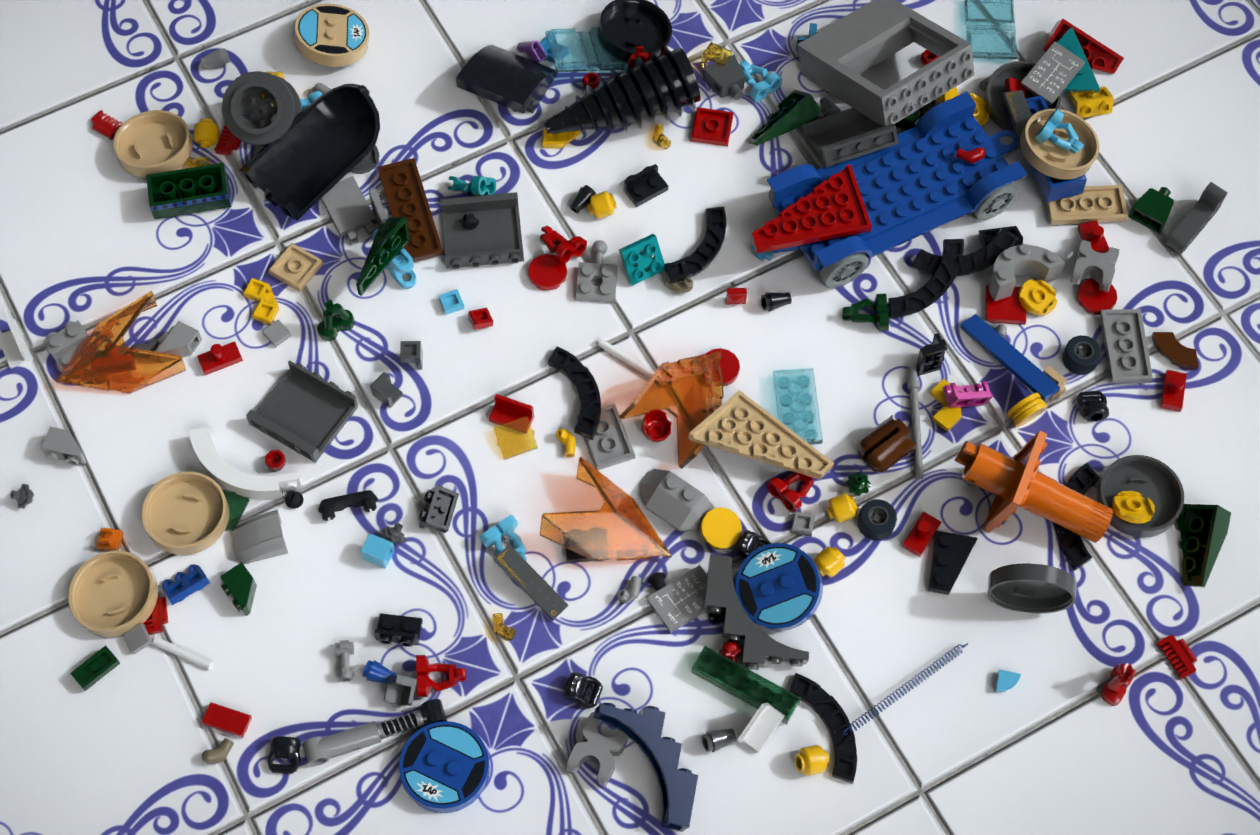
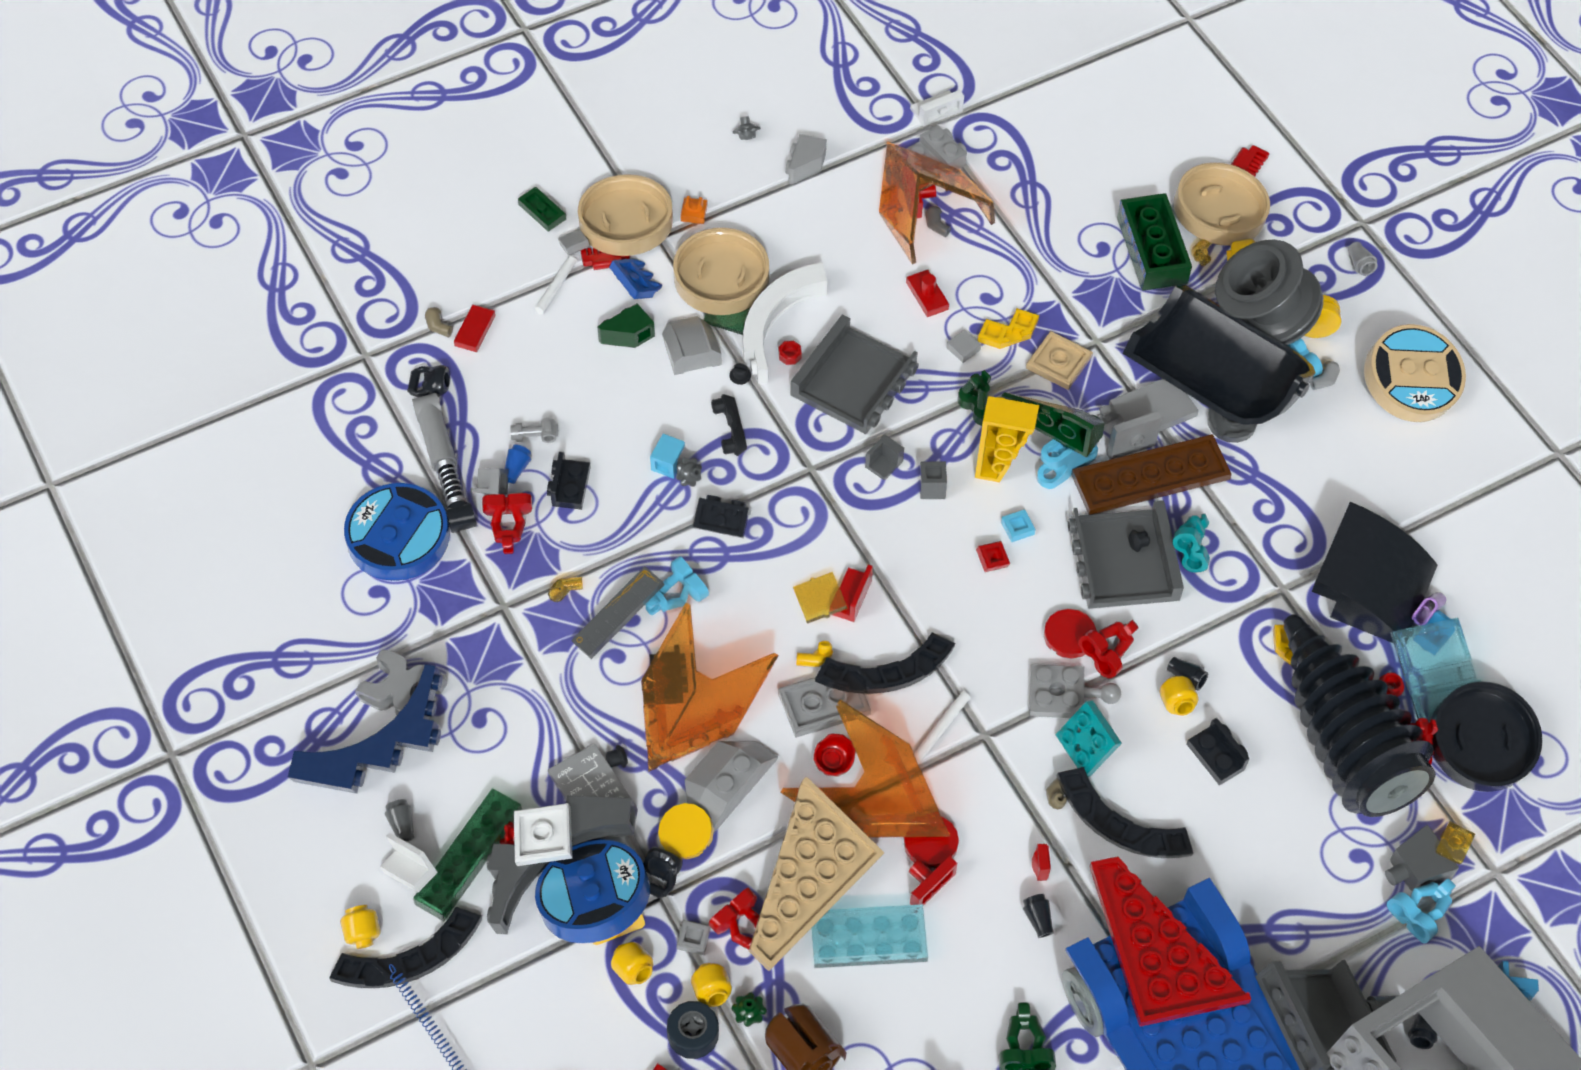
camera: 90 degrees right, 5 degrees down
light grey slope [156,321,202,363] -> none
black piece [563,672,603,708] -> none
light grey arm [617,576,642,603] -> none
clear yellow arm [653,124,671,149] -> none
red tile [691,107,734,147] -> none
dark green wedge [747,90,822,146] -> none
none -> white tile [514,803,572,866]
none -> red tile [909,856,958,911]
none -> yellow wedge [975,396,1039,483]

